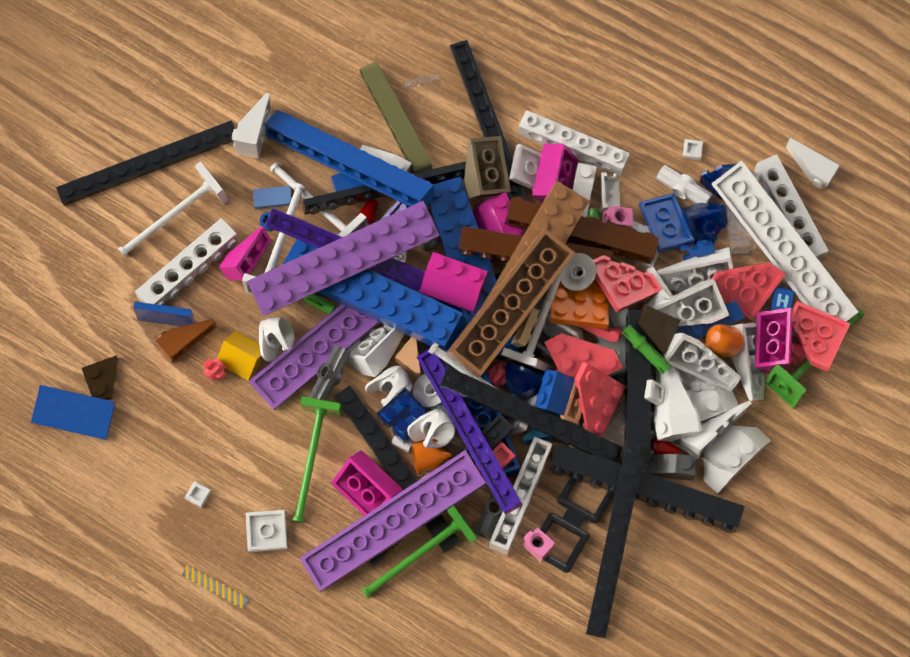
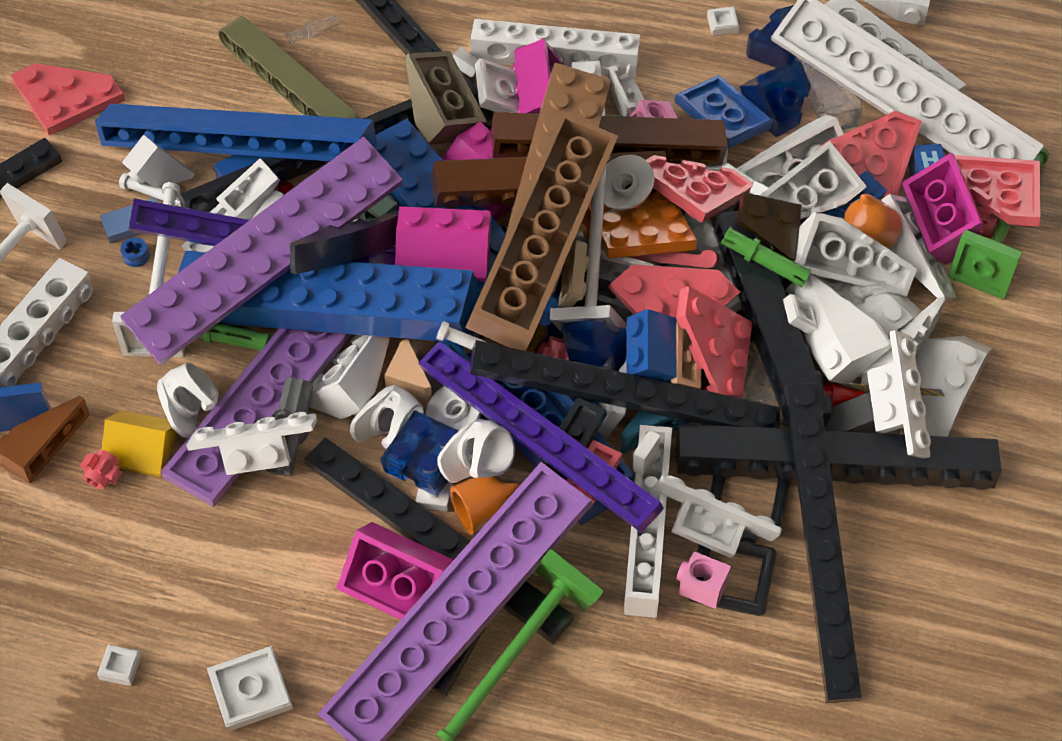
camera: 15 degrees left, 15 degrees down
dark pink slope [219,227,272,281] -> none
white slope [232,93,272,159] -> none
bright green tile [292,396,343,523] -> none
dark grey piece [474,485,514,539] -> none
white piece [656,165,712,209] -> none
blue plate [680,240,715,260] -> none
none -> coral plate [11,63,125,136]
none -> white slope [122,135,195,188]
none -> white slope [181,159,280,252]
none -> white bracket [186,412,317,475]
none -> black slope [290,213,398,274]
none -> white tile [453,47,479,77]
none -> white tile [633,430,660,476]
none -> white bracket [652,476,782,558]
none -> white bracket [867,330,931,459]

